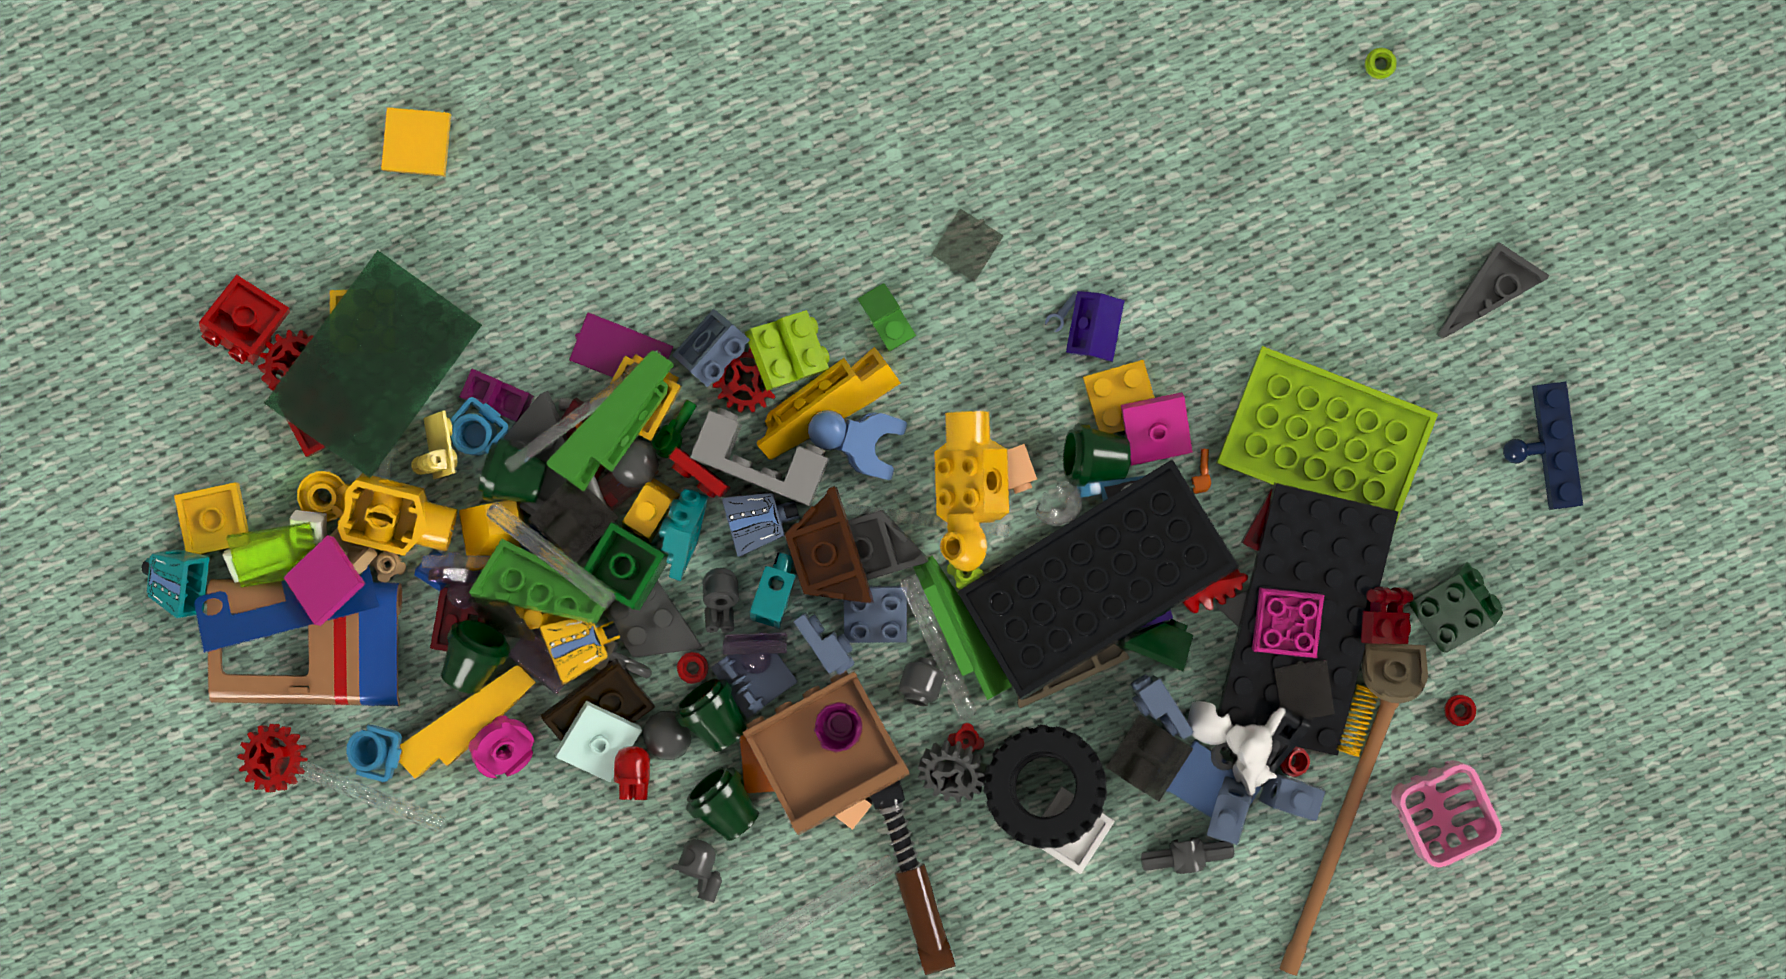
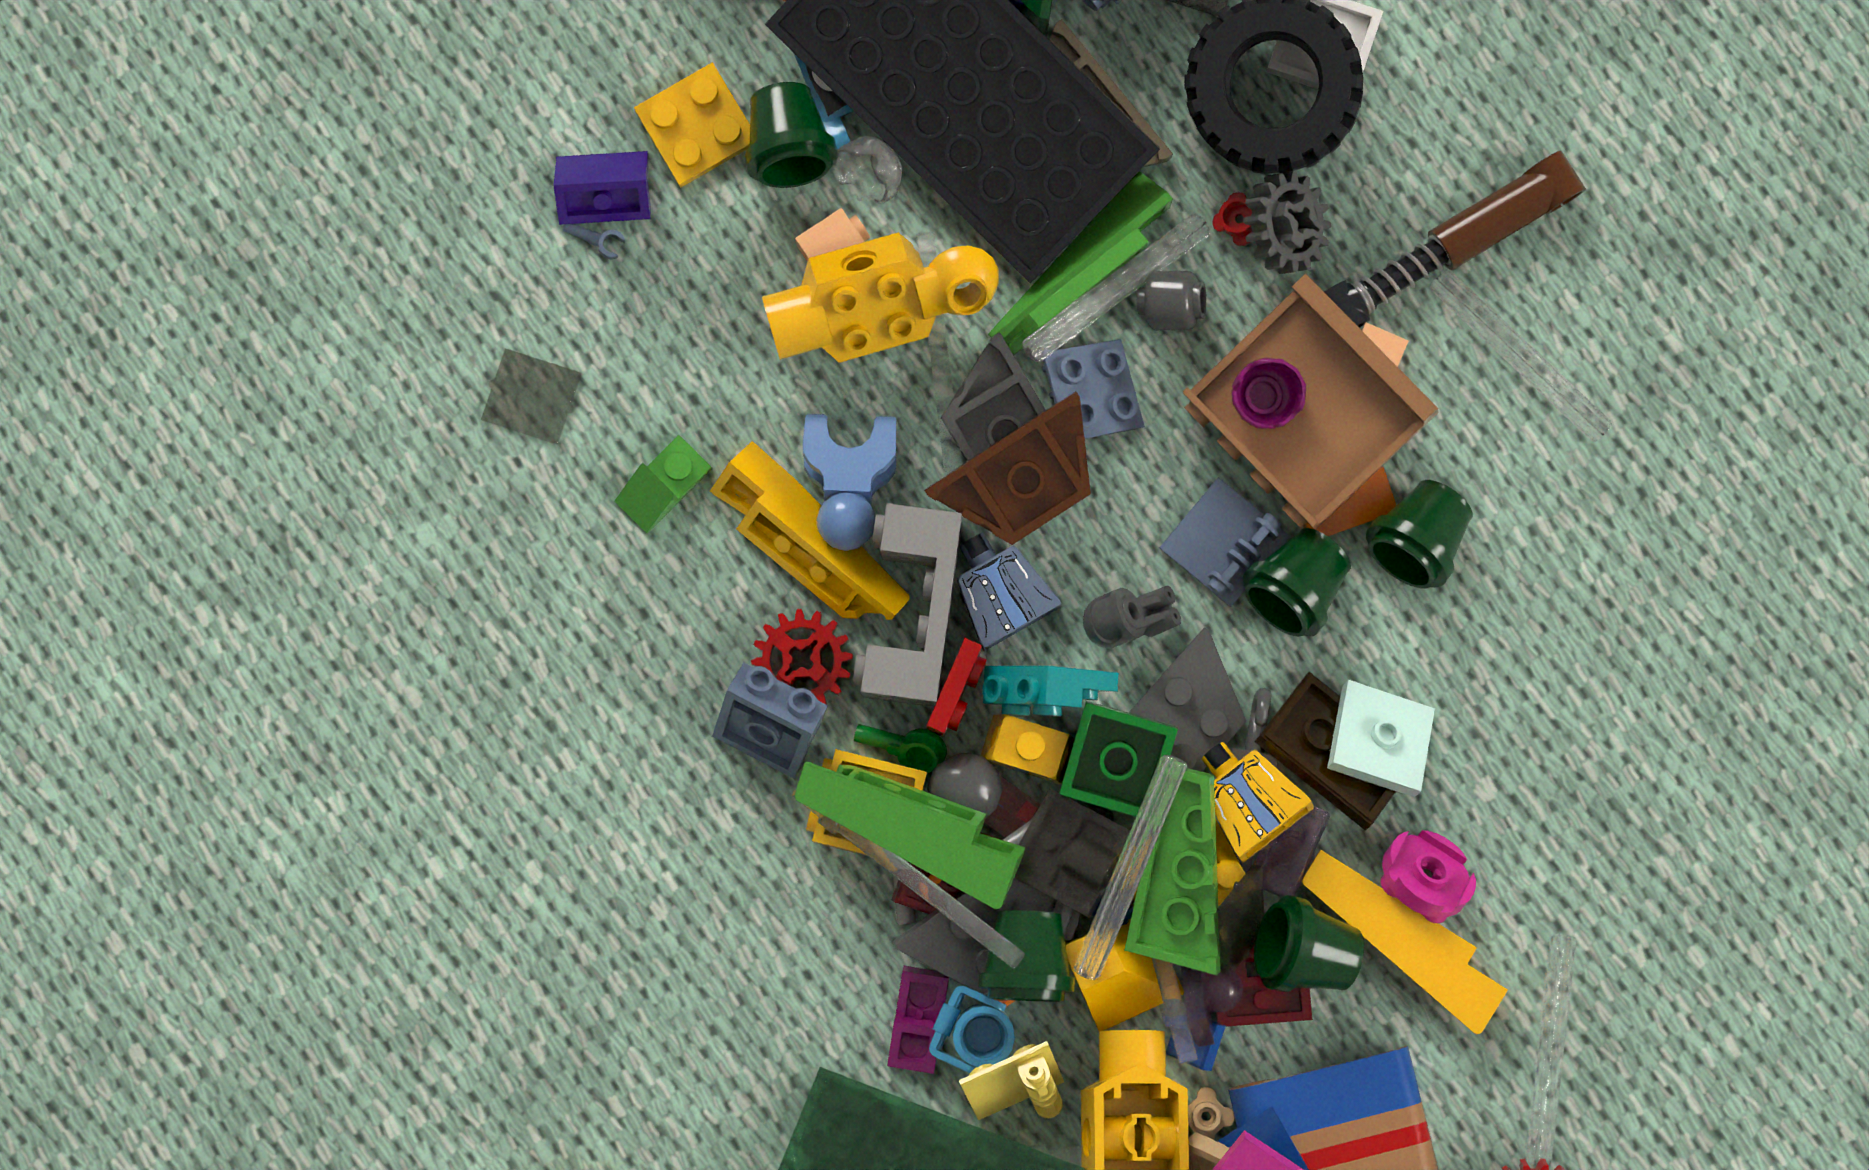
camera: 100 degrees left, 5 degrees down
dark azure piece [346,724,402,782] -> none
magenta piece [569,312,674,377] -> none
red piece [614,746,650,800] -> none
dark grey hair [643,711,692,760] -> none
dark grey piece [672,839,722,903] -> none
red plate [677,652,709,684] -> none
clear purple tile [723,633,788,674] -> none
lime plate [744,310,830,391] -> none
teal torso [750,552,796,629] -> none
sand blue plate [794,613,855,675] -> none
lime plate [947,563,984,590] -> none
dark pink plate [1121,392,1193,466] -> none

